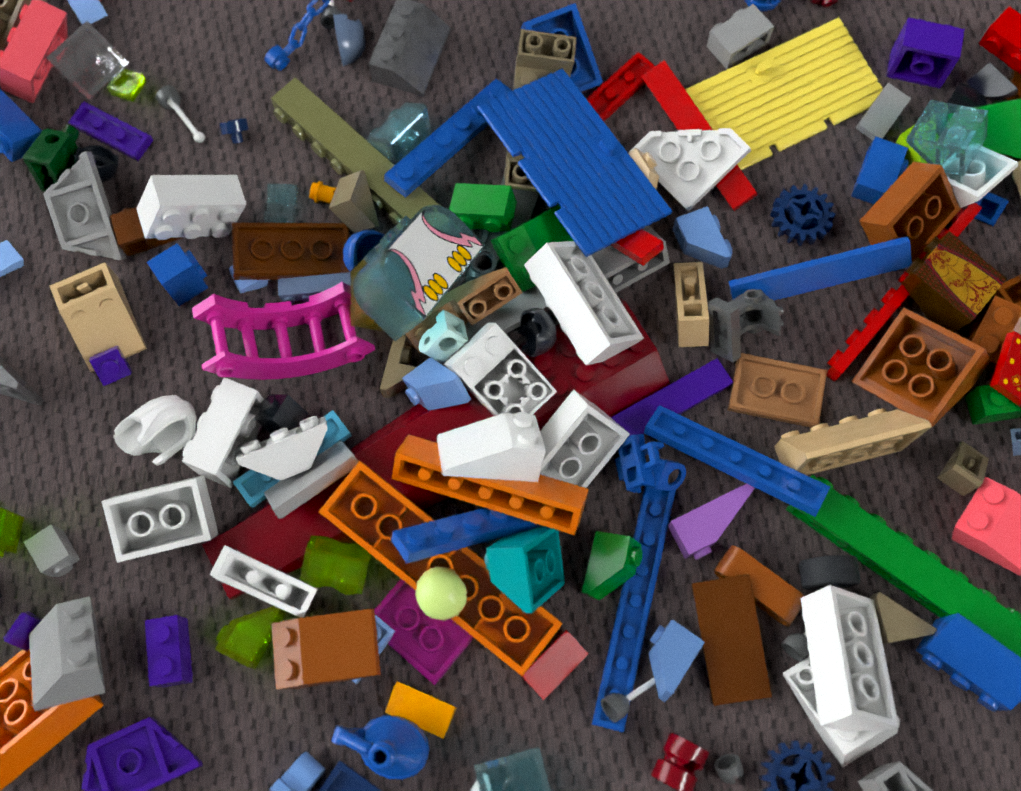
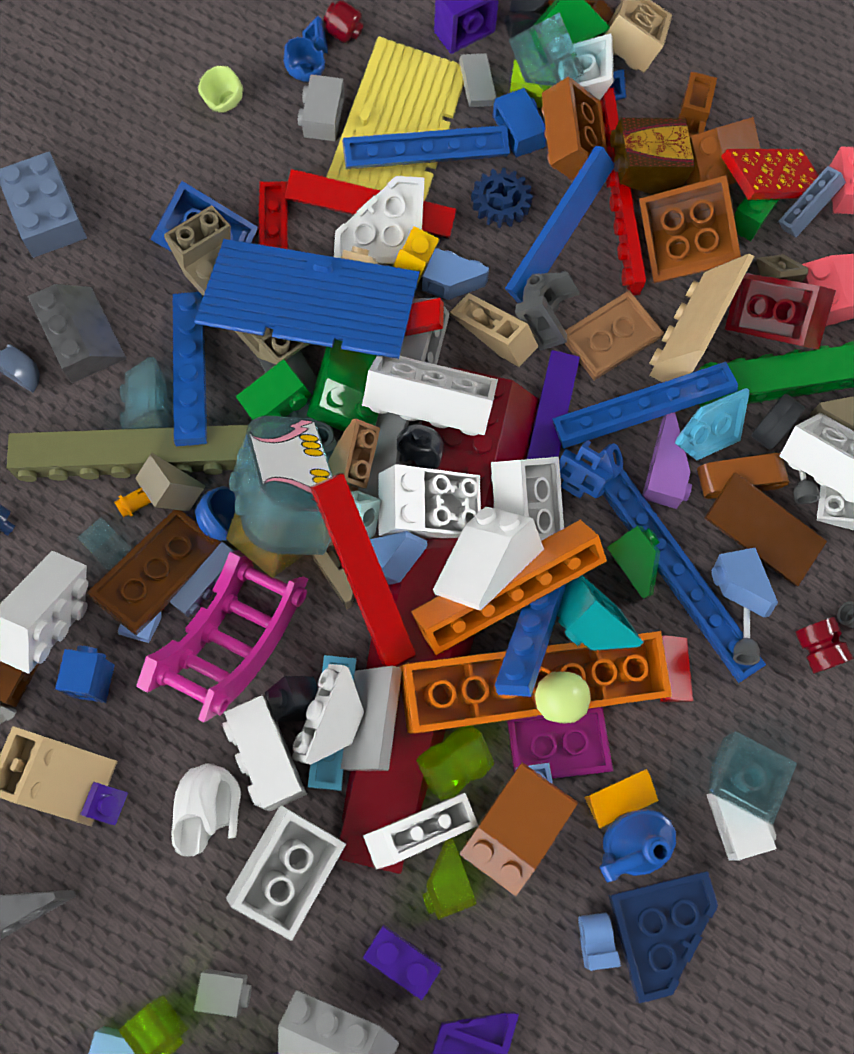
camera: 55 degrees left, 0 degrees up
none -> red tile [310,473,416,667]
none -> blue plate [342,125,510,169]
none -> yellow slope [393,226,439,288]
none -> medium azure tile [675,388,749,460]
none -> dark red slope [725,273,836,349]

